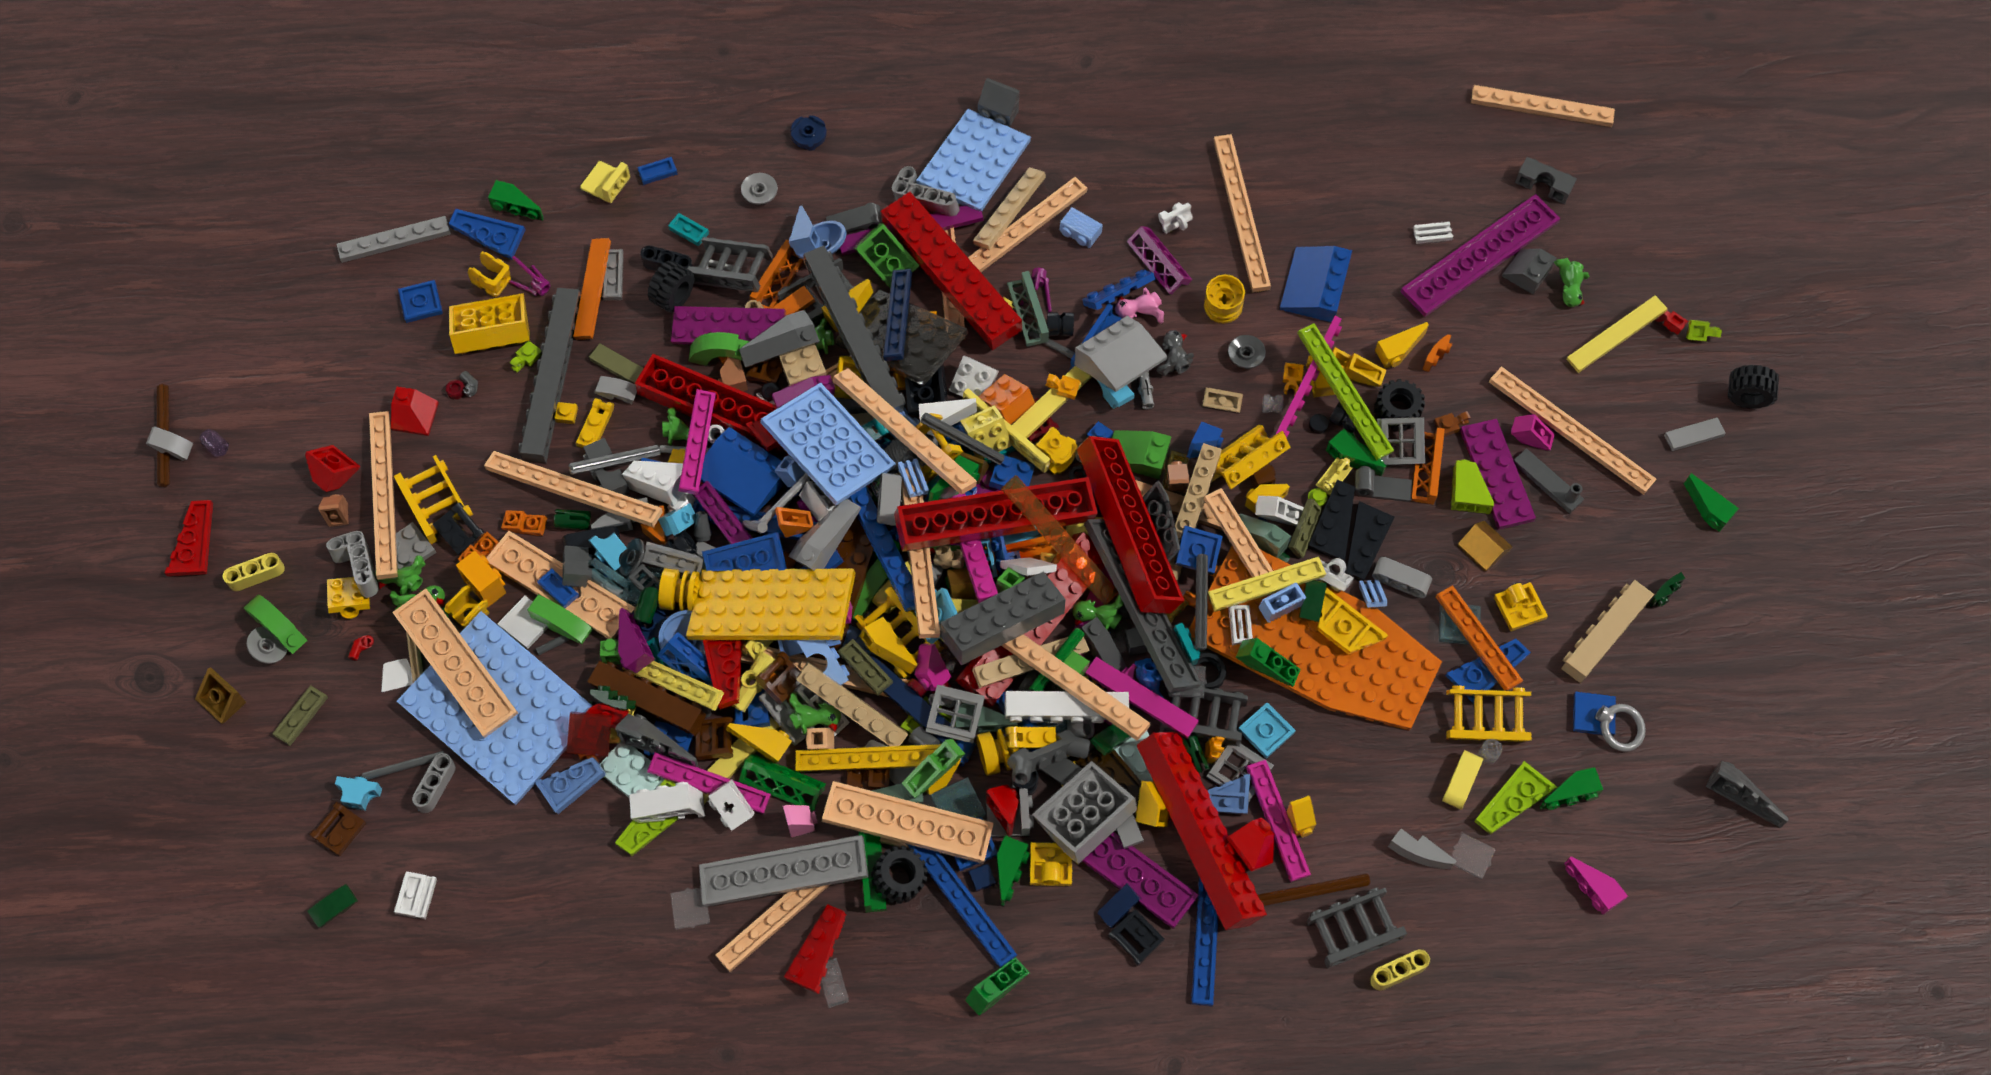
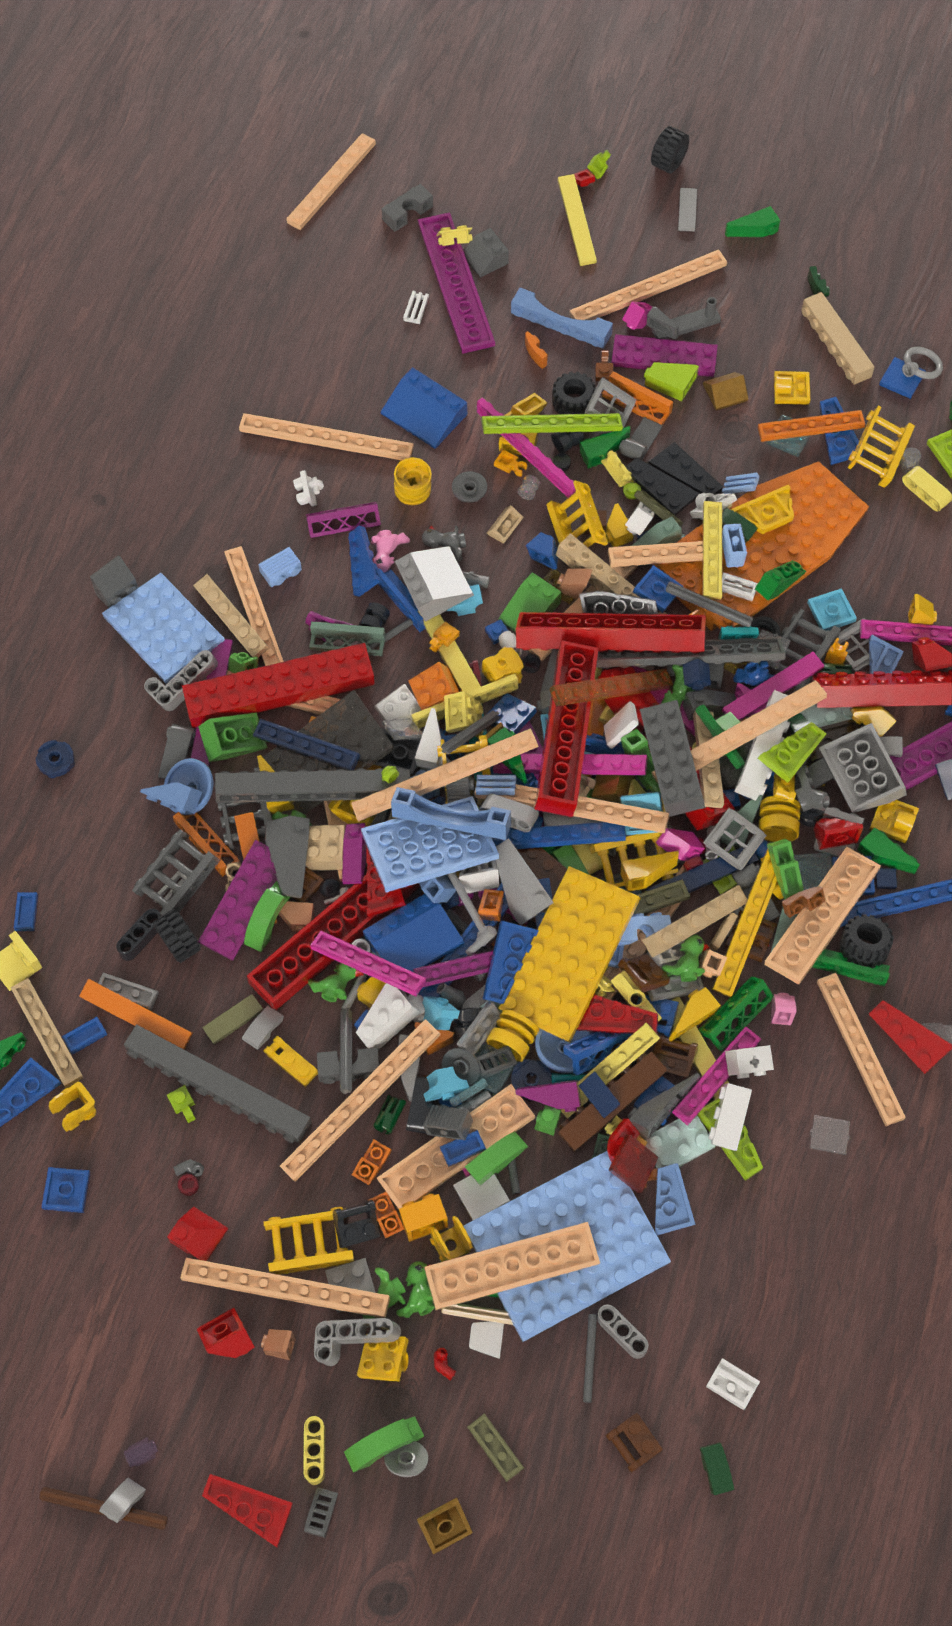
camera: 65 degrees left, 0 degrees up
medium azure brick [335,776,382,811] -> none
yellow slope [449,293,530,354] -> none
magenta plant [509,256,551,296] -> none
yellow plate [555,402,578,424] -> none
dark green slope [590,685,636,709] -> none
dark green arm [633,587,659,624] -> none
teal plate [668,213,709,246] -> none
light grey plate [699,835,868,907] -> none
light grey dish [741,173,778,205] -> none
light grey beam [1372,557,1432,598] -> none
yellow slope [1375,322,1429,369] -> none
bright green animal [1554,258,1589,307] -> none
none -> tan plate [11,978,84,1088]
none -> blue tile [62,1017,108,1055]
none -> bright green brick [228,652,258,673]
none -> dark grey slope [304,1487,338,1538]
none -> lime plate [381,766,399,784]
none -> clear piece [382,718,423,740]
none -> medium blue arch [391,787,511,840]
none -> light yellow hinge [437,225,472,246]
none -> medium blue arch [511,288,613,349]
none -> dark blue slope [578,1071,620,1118]
none -> dark grey slope [647,306,679,339]
none -> dark blue brick [683,659,711,691]
none -> tan tile [709,912,738,952]
none -> lime wing [757,722,826,783]
none -> dark orange slope [782,886,826,918]

